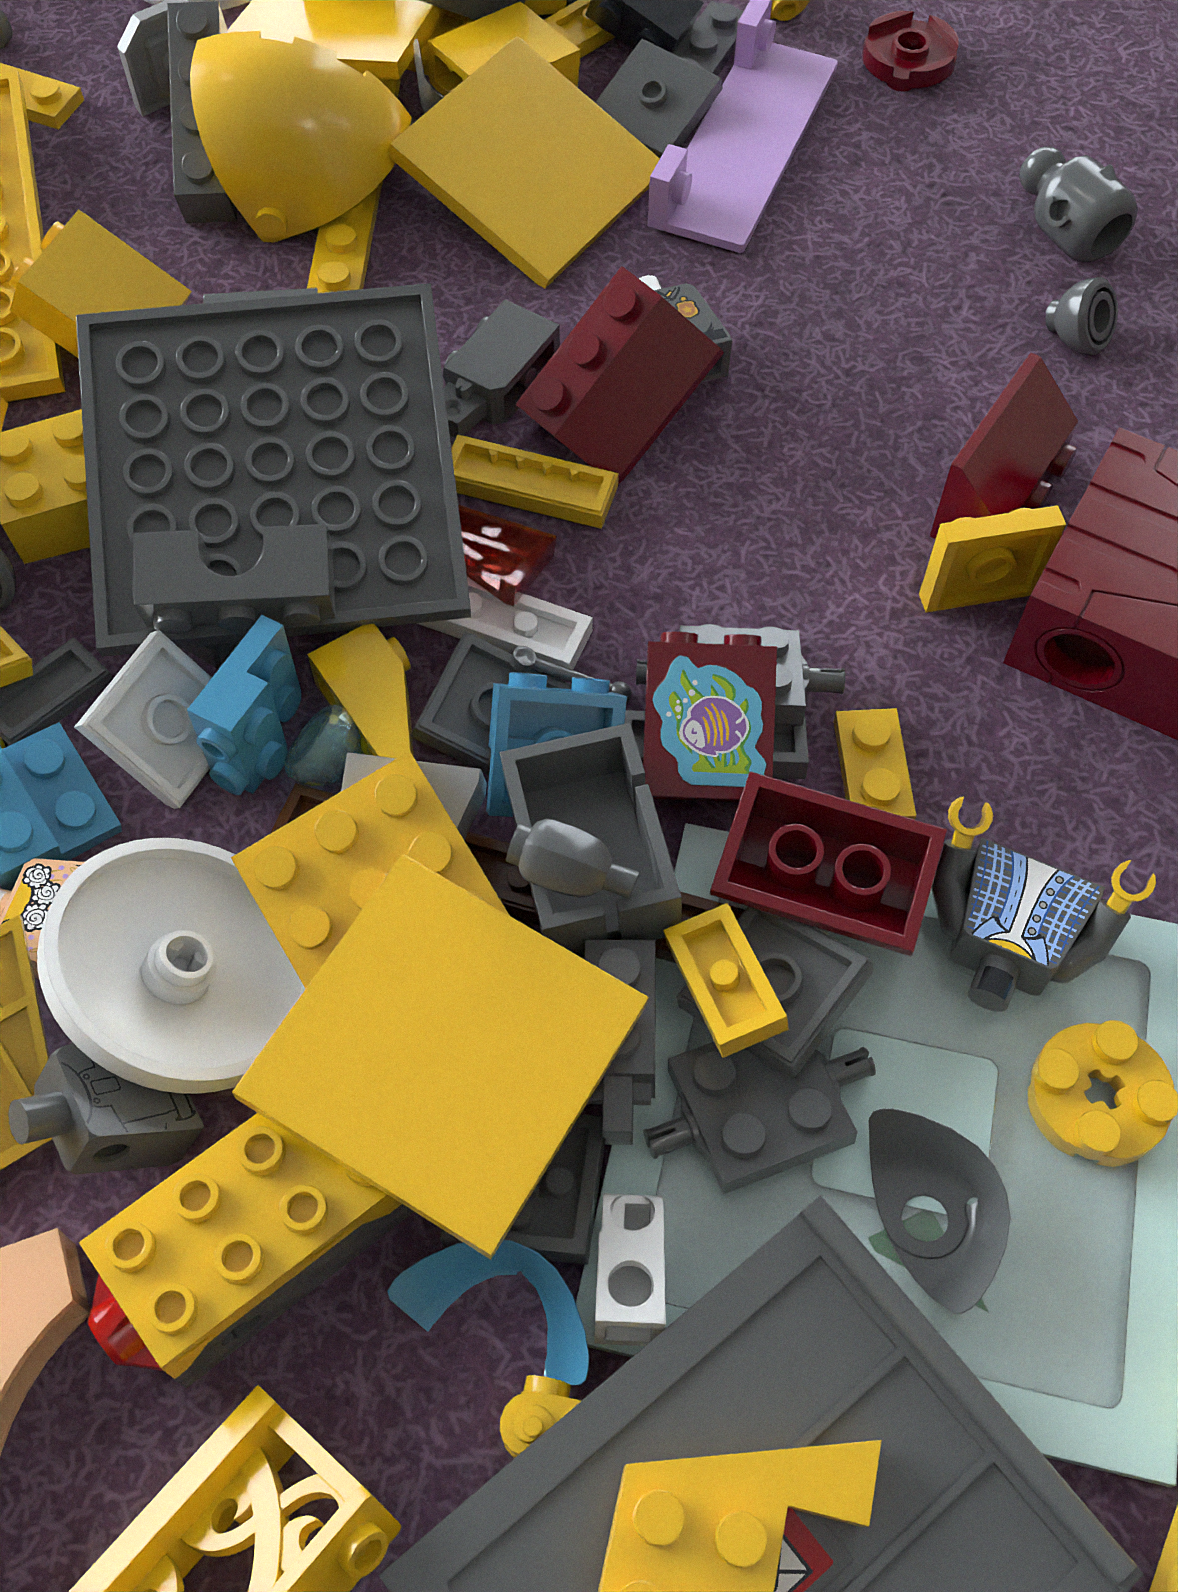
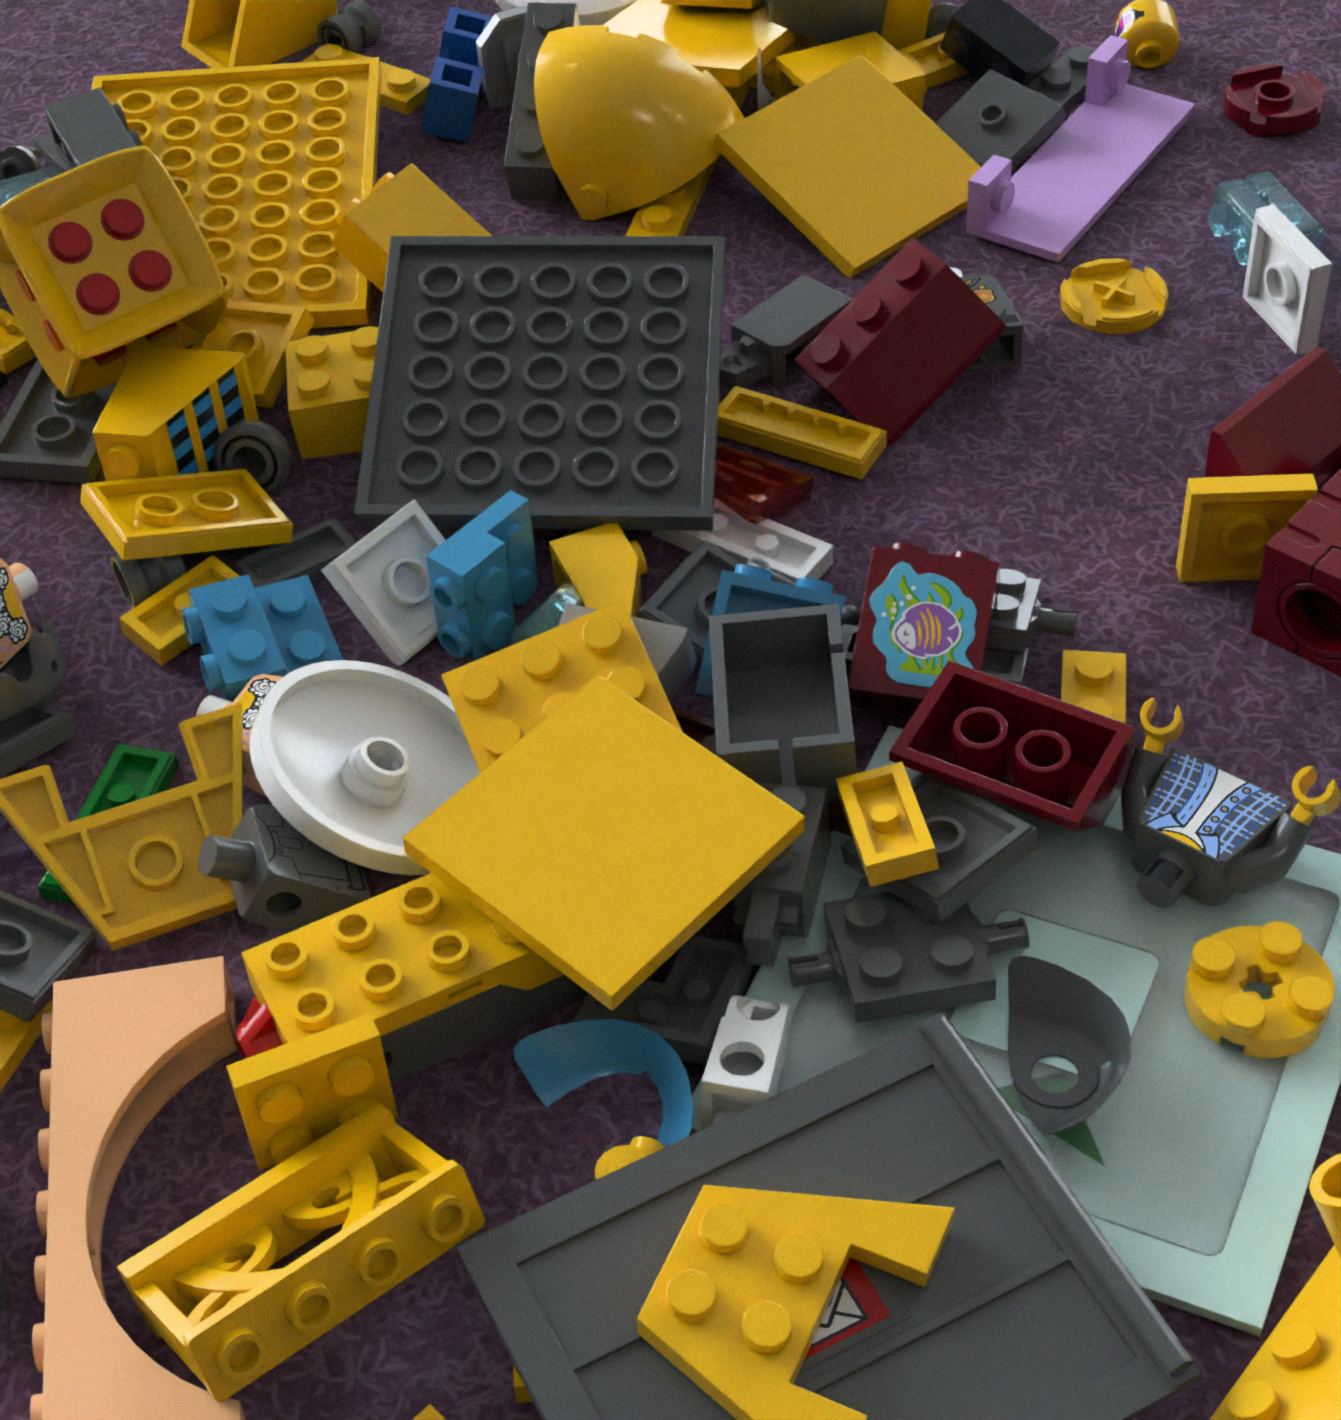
camera: 15 degrees right, 15 degrees down
dark grey arch [133,524,336,634] -> none
dark grey plant [506,819,639,899] -> none
none -> yellow plate [226,1013,398,1170]
none -> blue arch [421,6,492,143]
none -> yellow tile [1060,258,1169,334]
none -> clear light blue brick [1208,170,1324,266]
none -> white tile [1243,204,1332,355]

